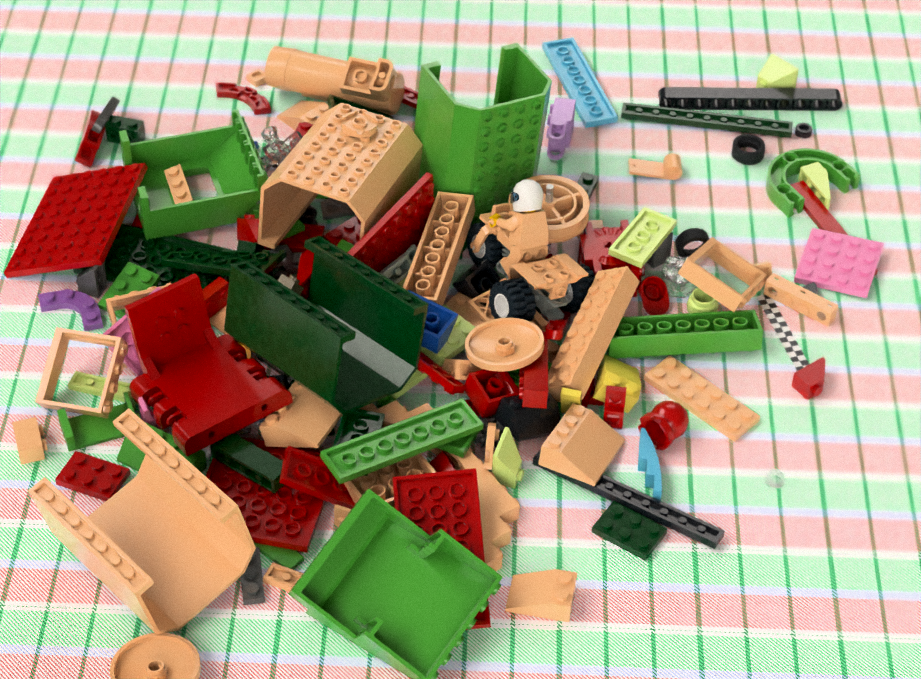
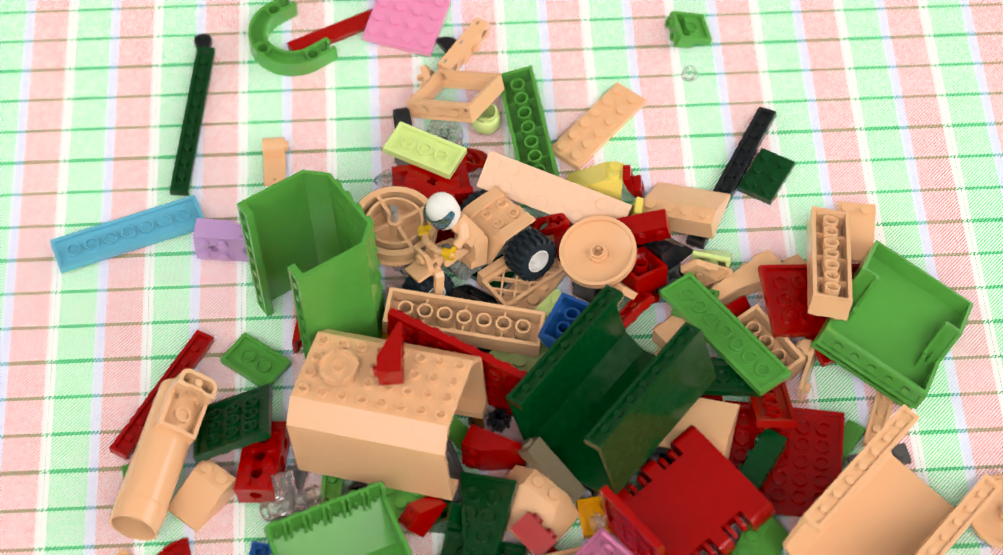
camera: 95 degrees left, 10 degrees up
medium azure slope [637,428,662,501] -> none
red tile [638,400,689,450] -> none
black beam [658,87,843,111] -> none
black tyre [731,134,765,165] -> none
yellowish green slope [756,54,799,88] -> none
sticker [757,295,809,371] -> none
slope [792,357,826,400] -> none
yellowish green slope [798,162,831,211] -> none
none -> red slope [373,322,404,386]
none -> bright green plate [665,11,712,48]
none -> light nougat brick [807,206,853,321]

